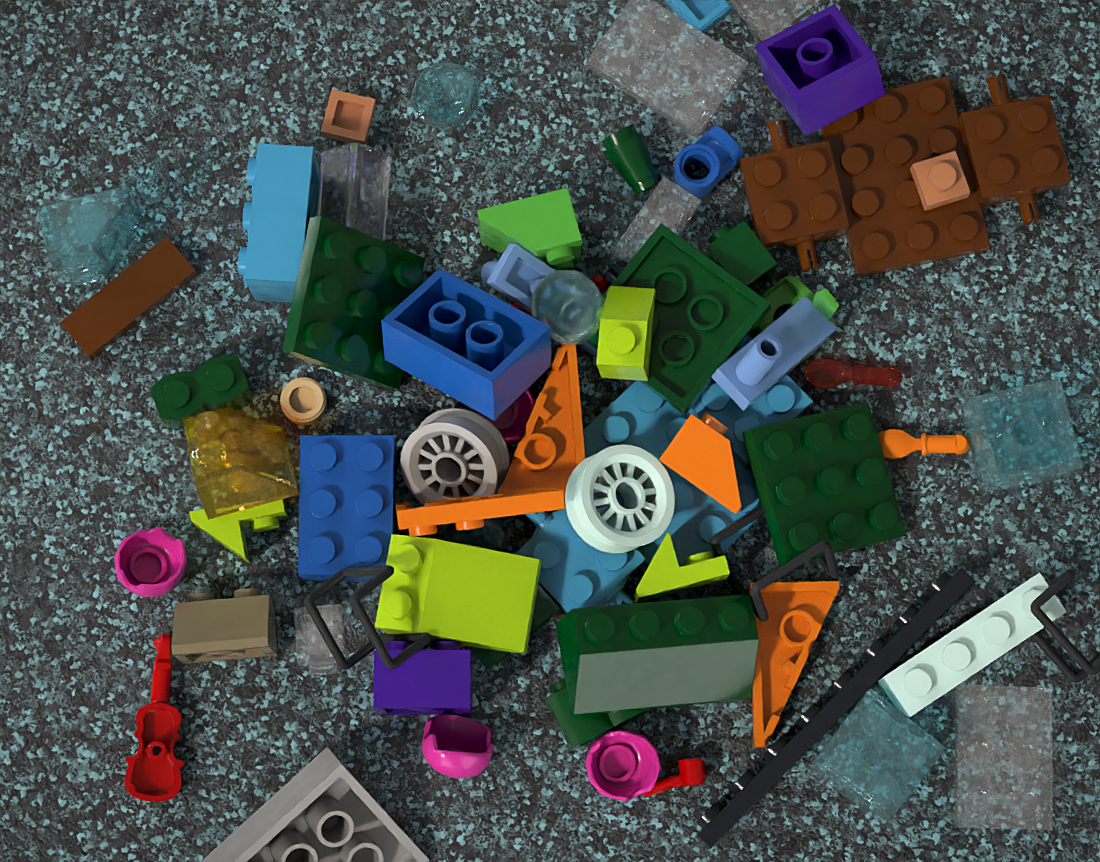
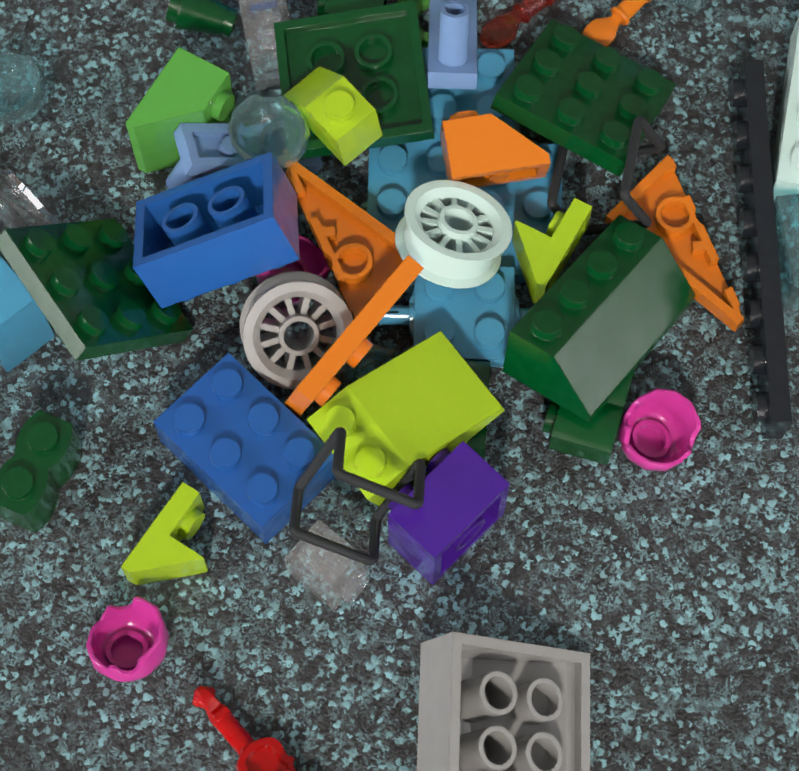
camera: 45 degrees left, 10 degrees down
dark tan slope [172,588,278,664] -> none
clear yellow slope [183,407,299,520] -> none
tan tile [280,377,327,425] -> none
dark pink hair [421,714,494,779] -> none
red hand [643,758,705,798] -> none

